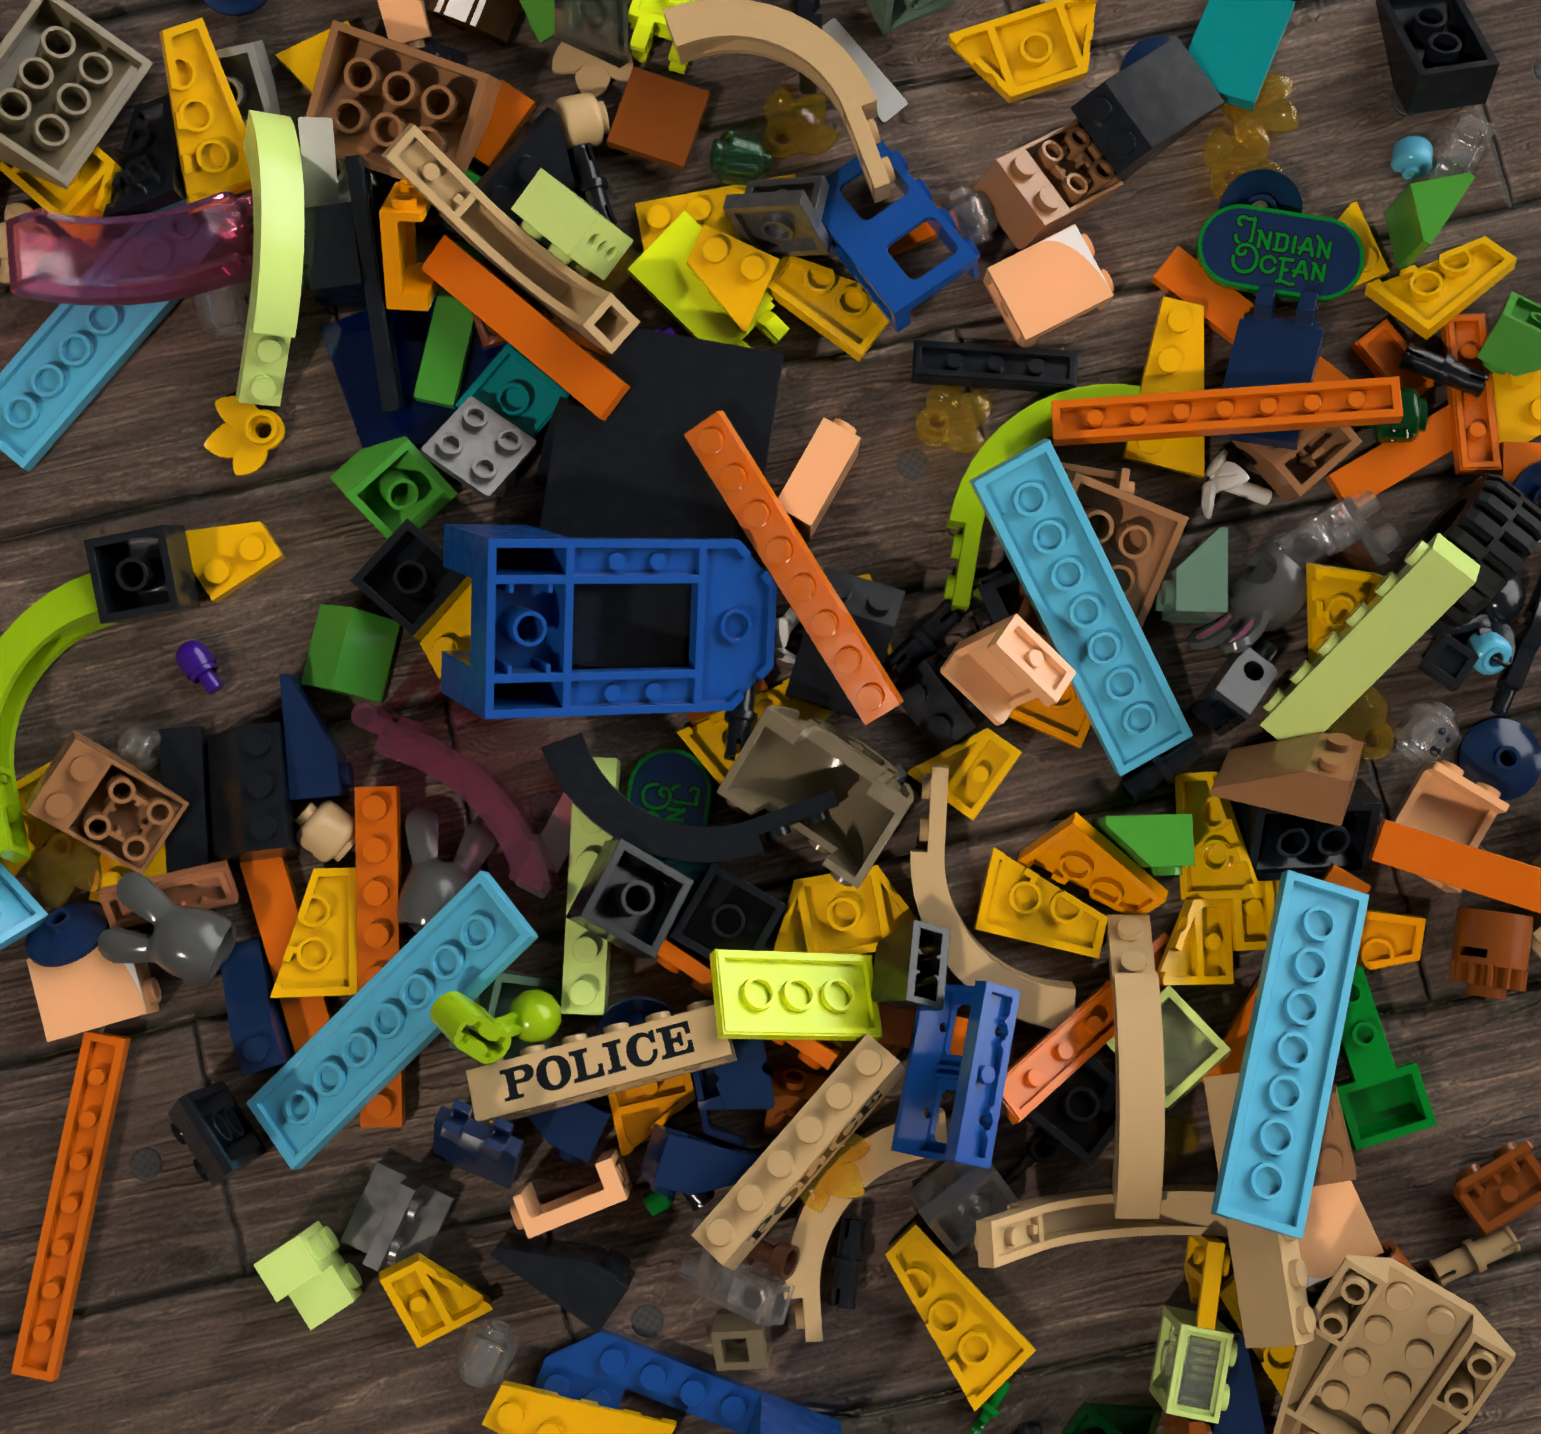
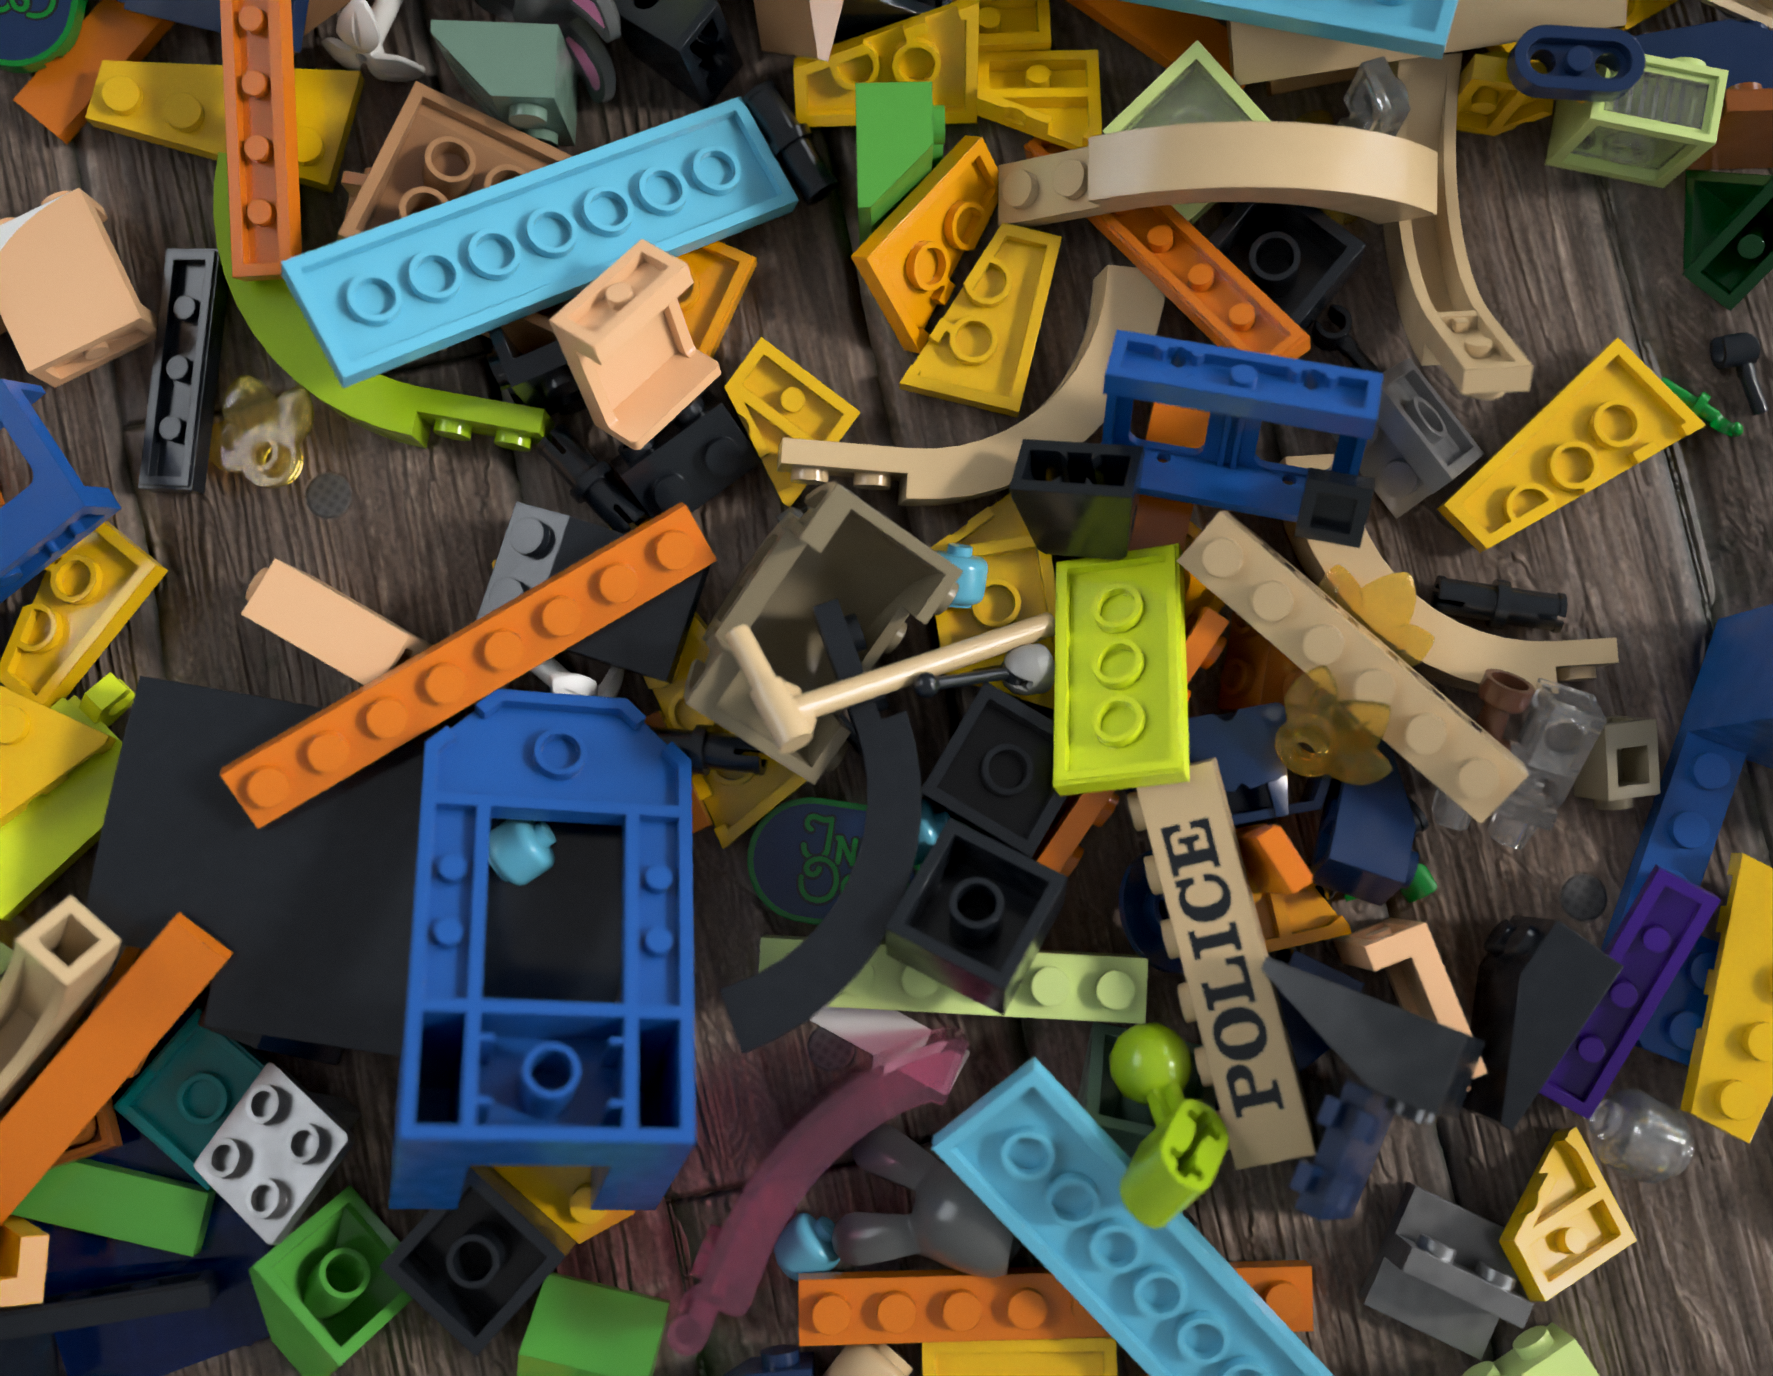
camera: 90 degrees left, 0 degrees up
none -> medium azure piece [488,819,556,886]
none -> tan bar [725,612,1055,754]
none -> medium azure piece [774,1213,840,1282]
none -> hinge [913,643,1055,698]
none -> medium azure piece [935,543,988,608]
none -> orange tile [1236,825,1313,895]
none -> black slope [1261,957,1486,1125]
none -> clear yellow plate [1275,665,1392,785]
none -> black tile [1294,467,1375,548]
none -> clear plate [1337,56,1411,136]
none -> dark blue plate [1507,25,1645,102]
none -> dark purple plate [1539,864,1721,1120]

